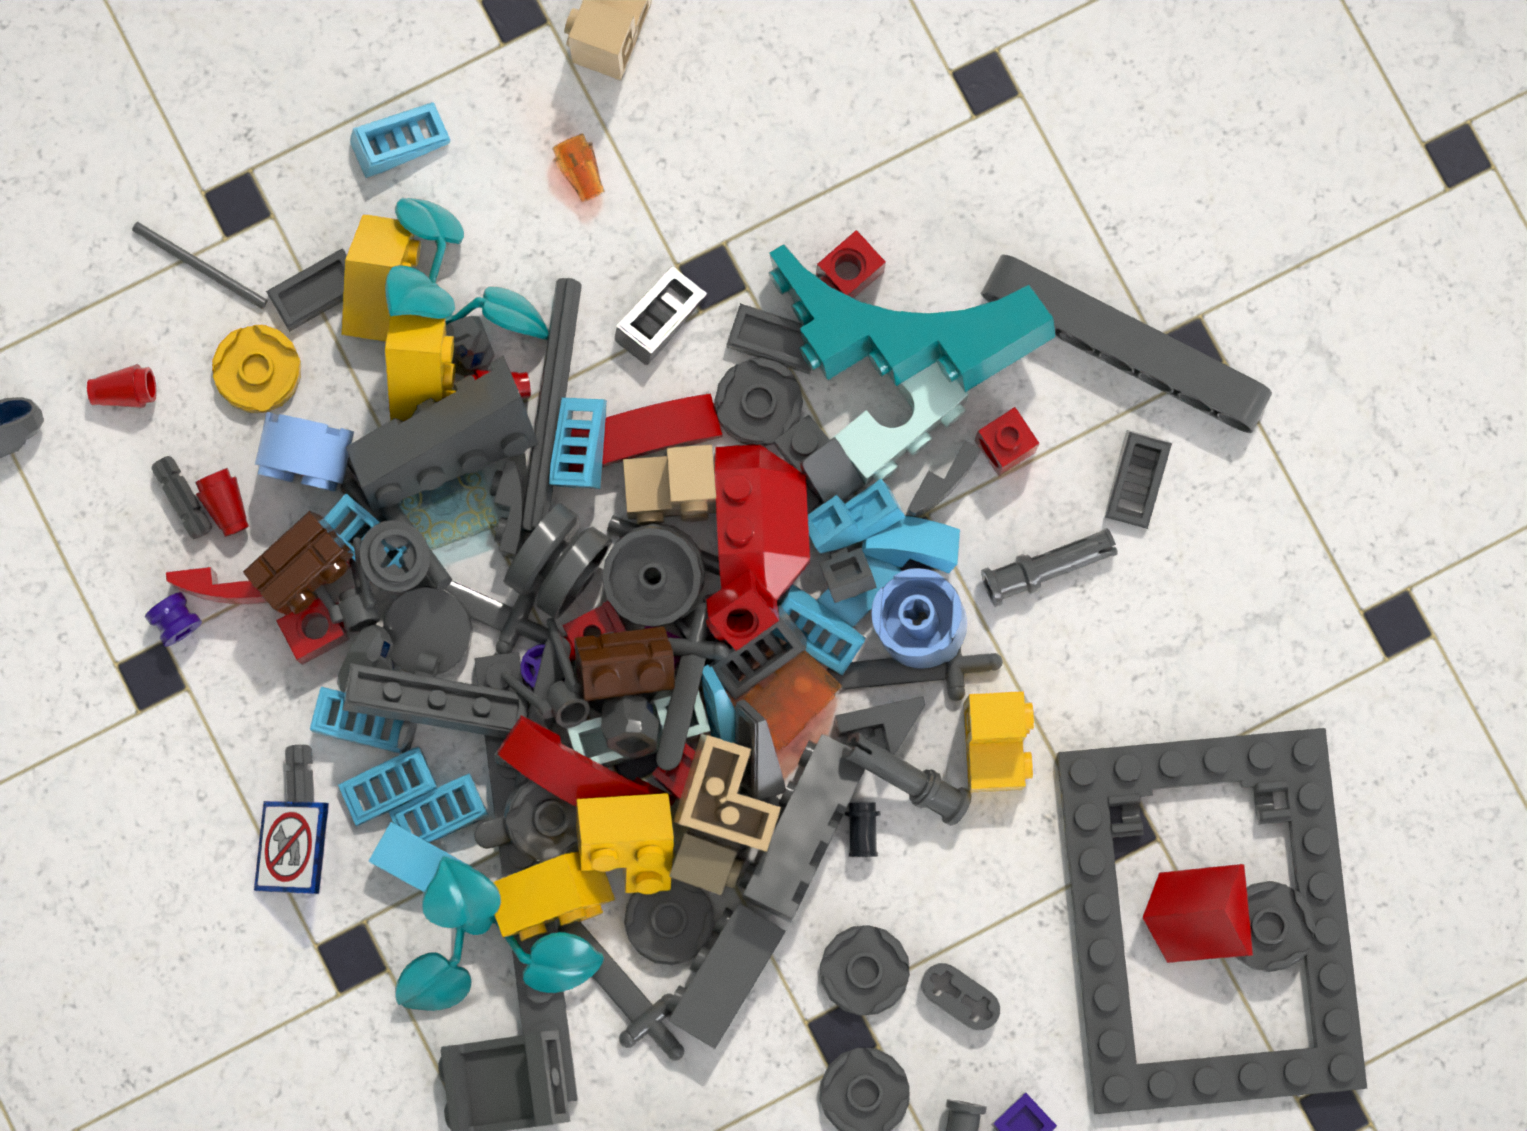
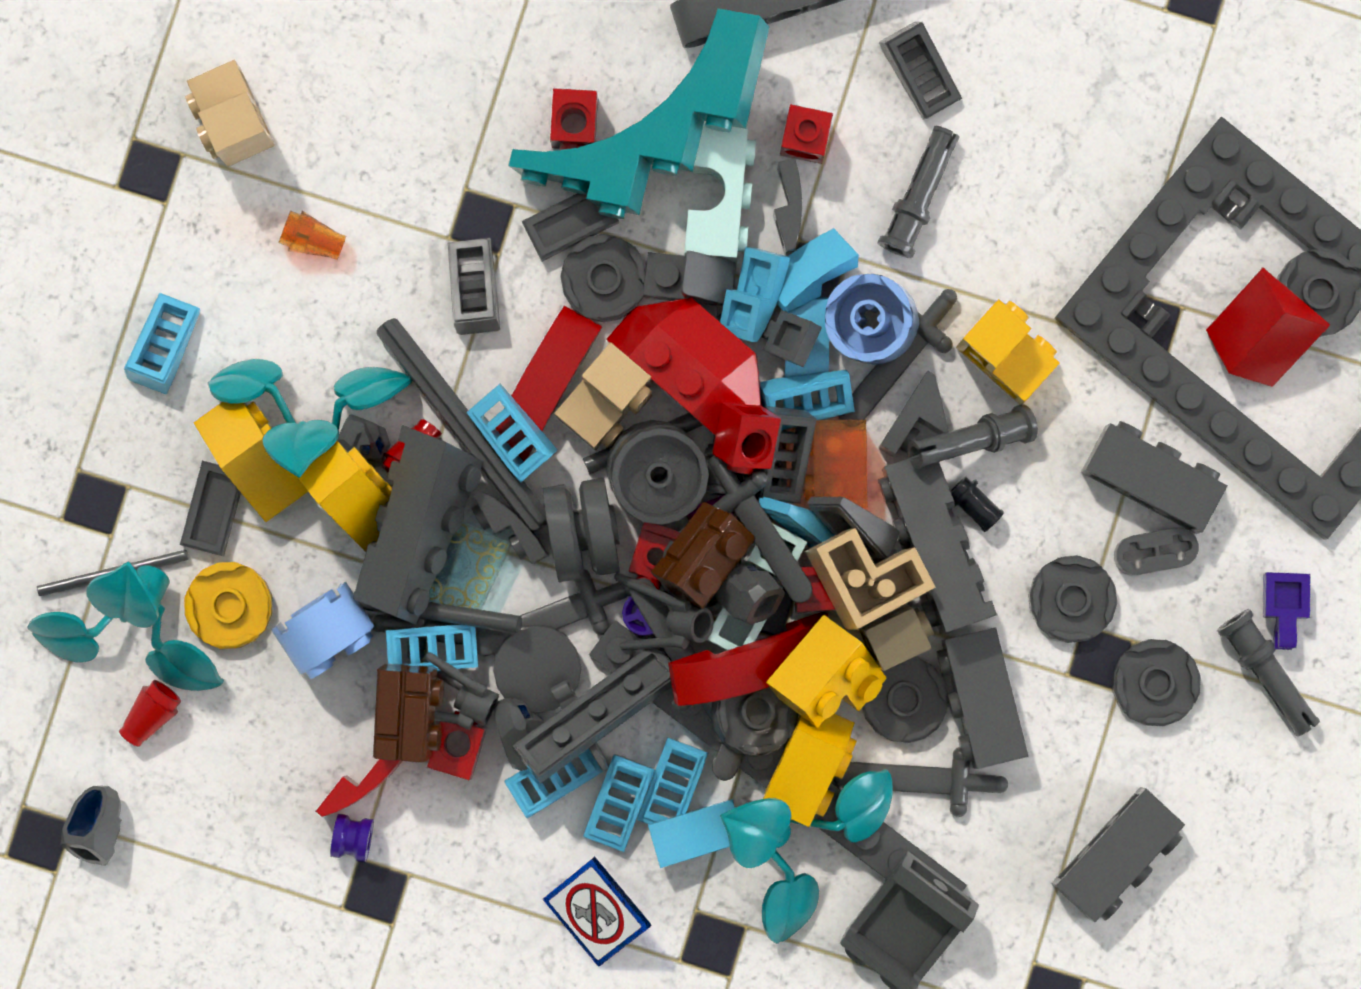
camera: 40 degrees left, 5 degrees up
dark grey axle [151,456,212,539] -> none
red cone [195,468,249,537] -> none
dark grey axle [285,744,315,808] -> none
dark grey gear [357,520,430,593] -> none
none -> teal plant [27,561,225,691]
none -> dark grey brick [1081,421,1228,534]

